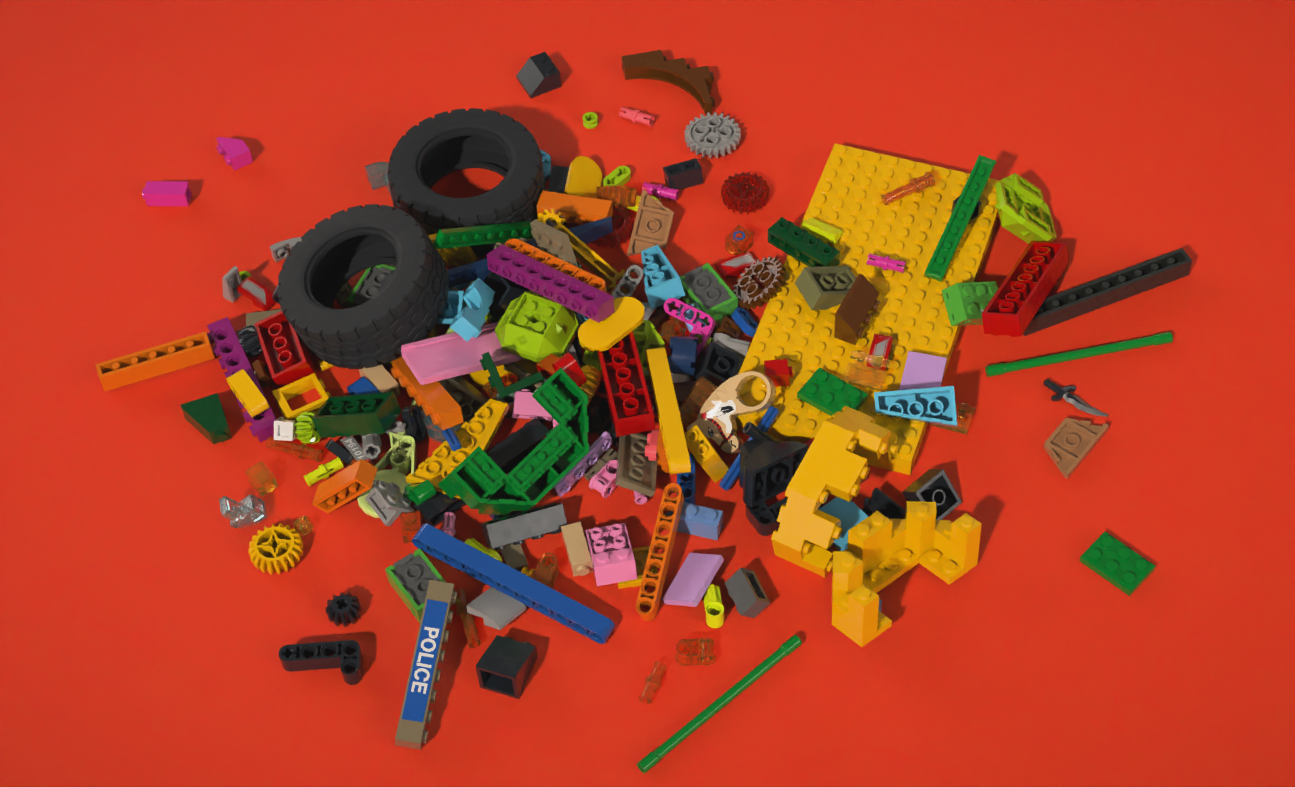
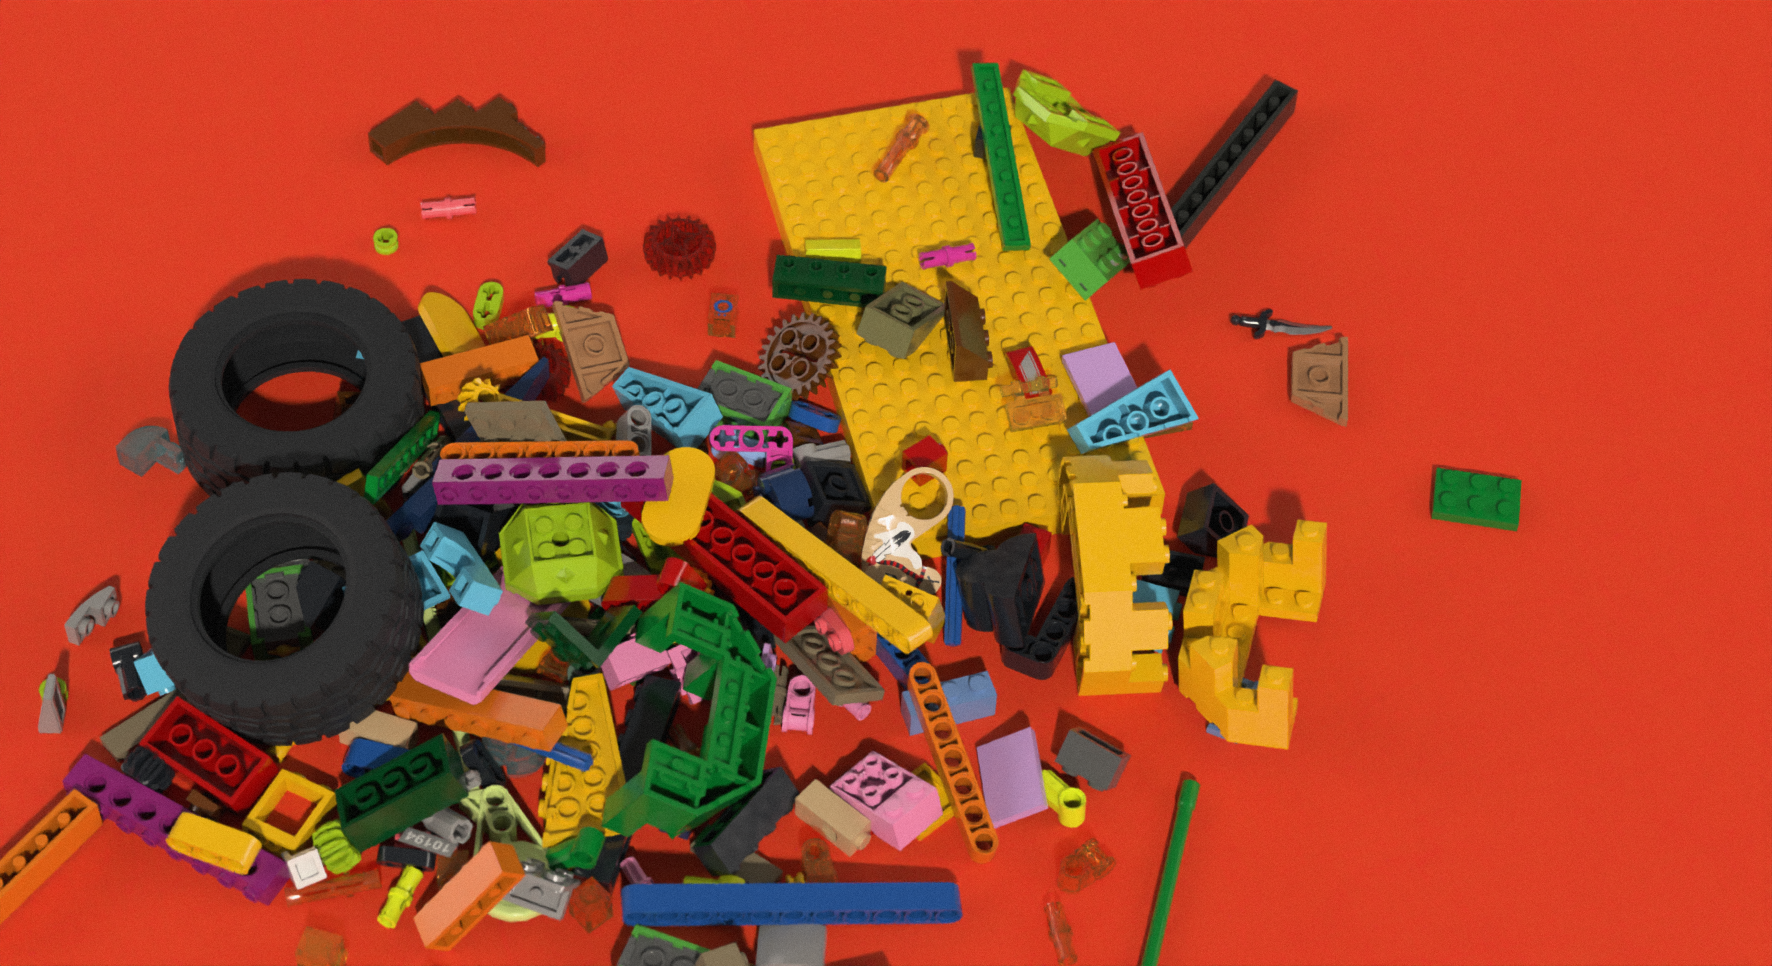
camera: 40 degrees left, 0 degrees up
dark green slope [180,393,232,444] -> none
slope [237,276,277,311] -> none
black slope [516,52,561,98] -> none
light grey gear [684,112,741,159] -> none
slope [715,252,756,279] -> none
green plate [797,368,868,416] -> none
green piece [985,332,1173,377] -> none

